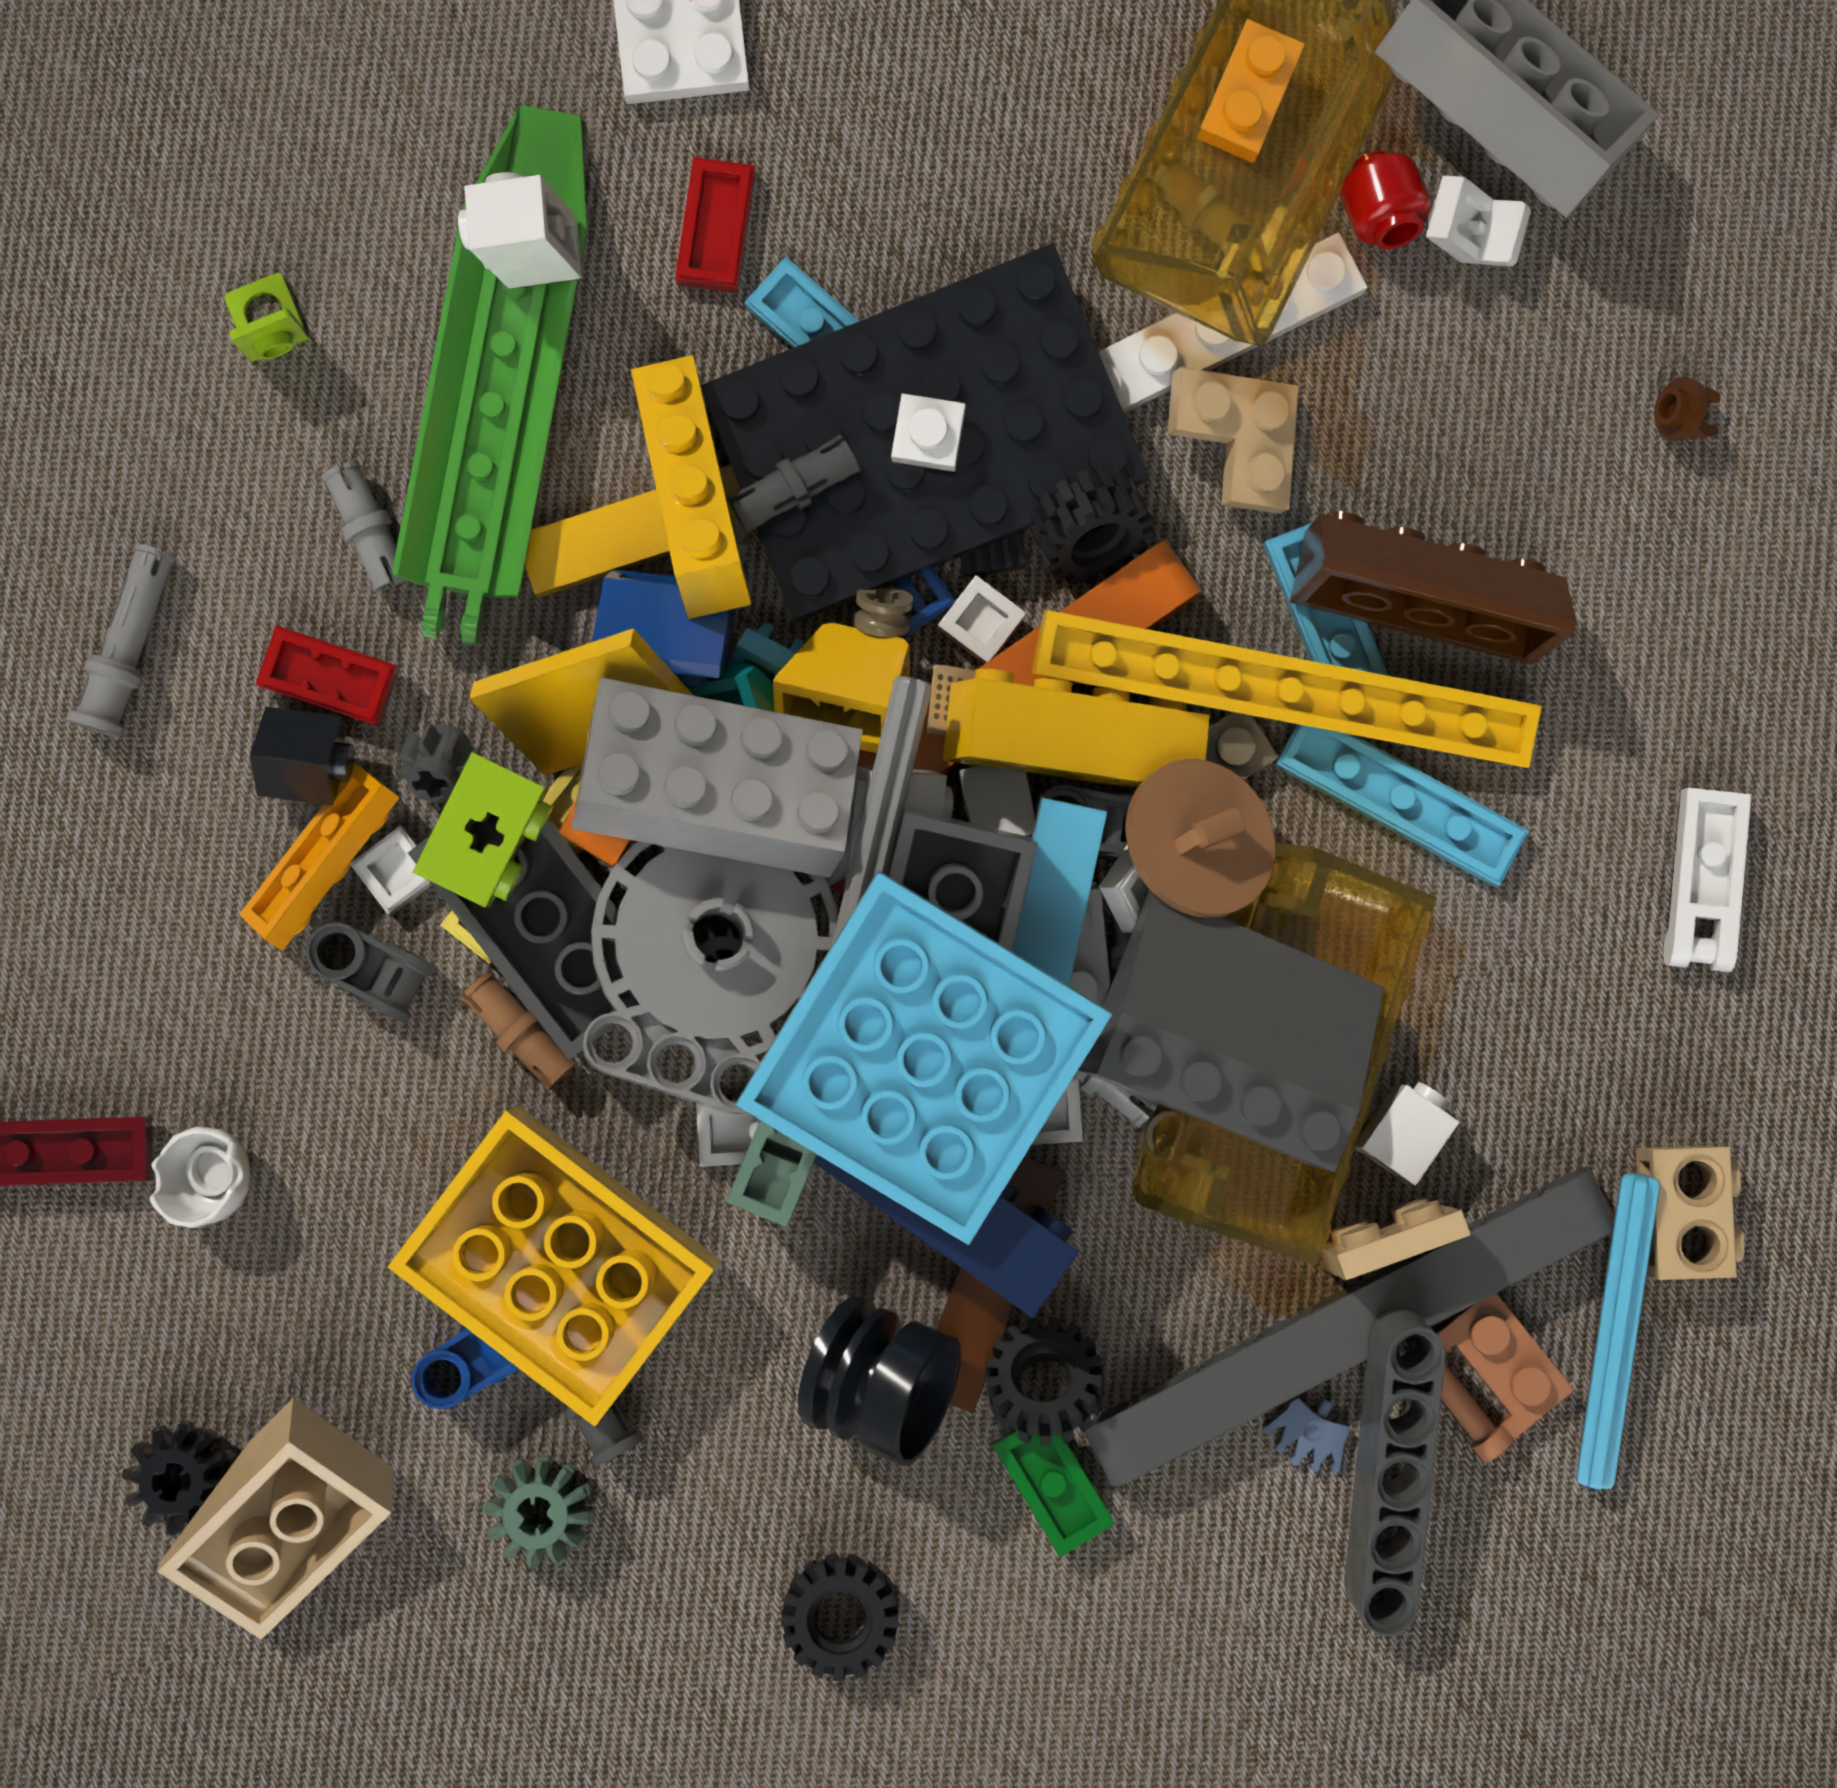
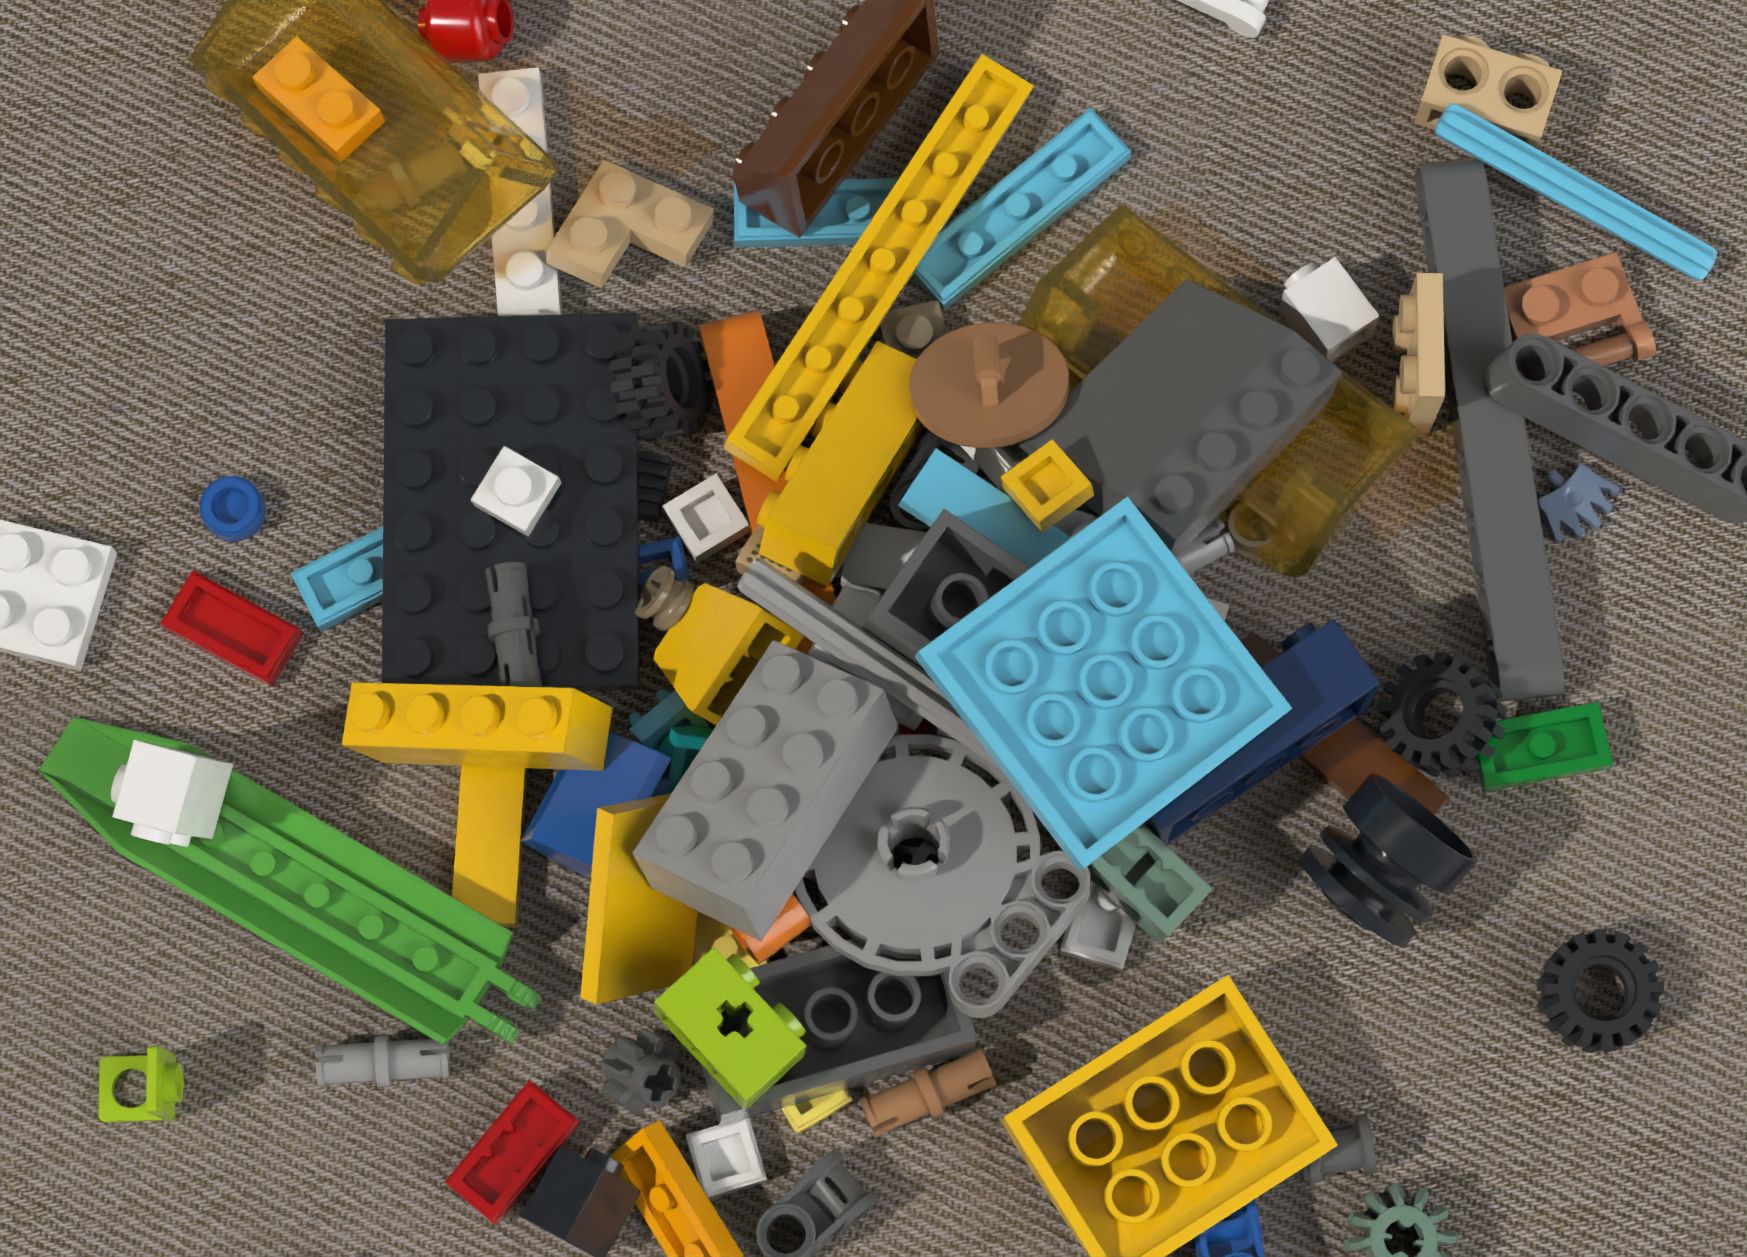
camera: 60 degrees left, 10 degrees down
none -> blue tile [199,476,266,542]
none -> yellow plate [1000,439,1094,533]

